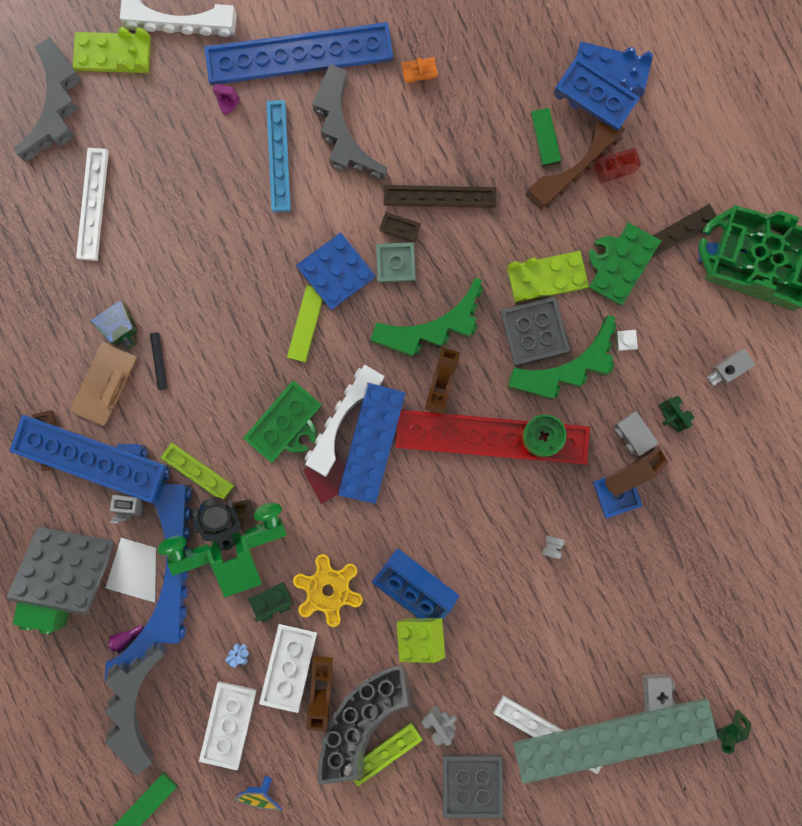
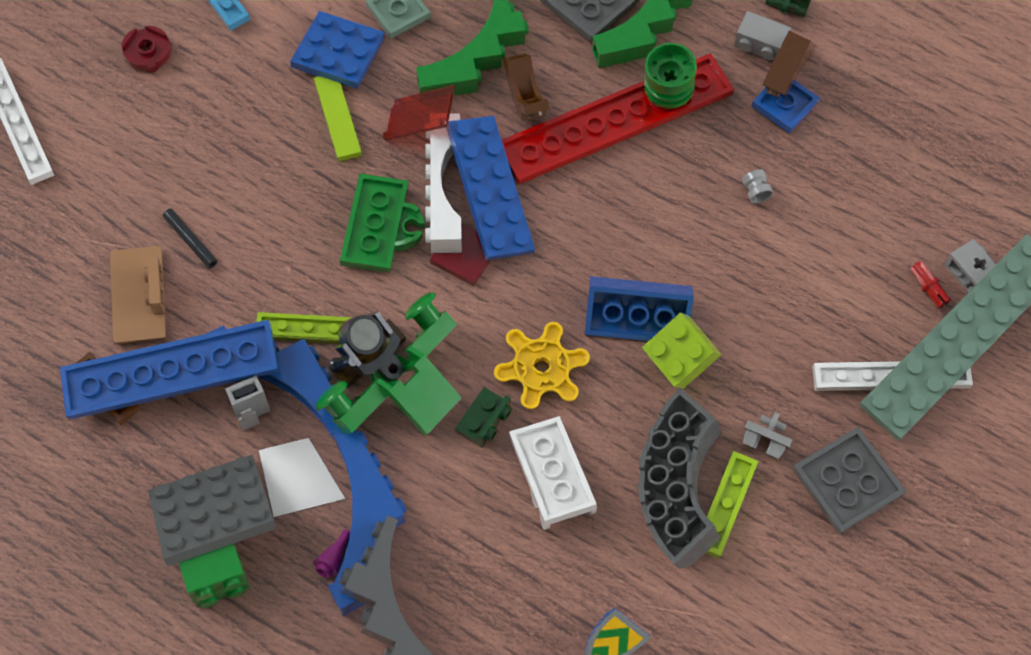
camera: 30 degrees left, 20 degrees down
torso [90,300,138,350] -> none
white plate [199,681,257,770] -> none
light blue plant [226,643,249,668] -> none
reddish brown arch [307,656,333,732] -> none
none -> dark red plate [122,25,172,73]
none -> clear red piece [383,85,455,141]
none -> red axle [910,261,952,309]

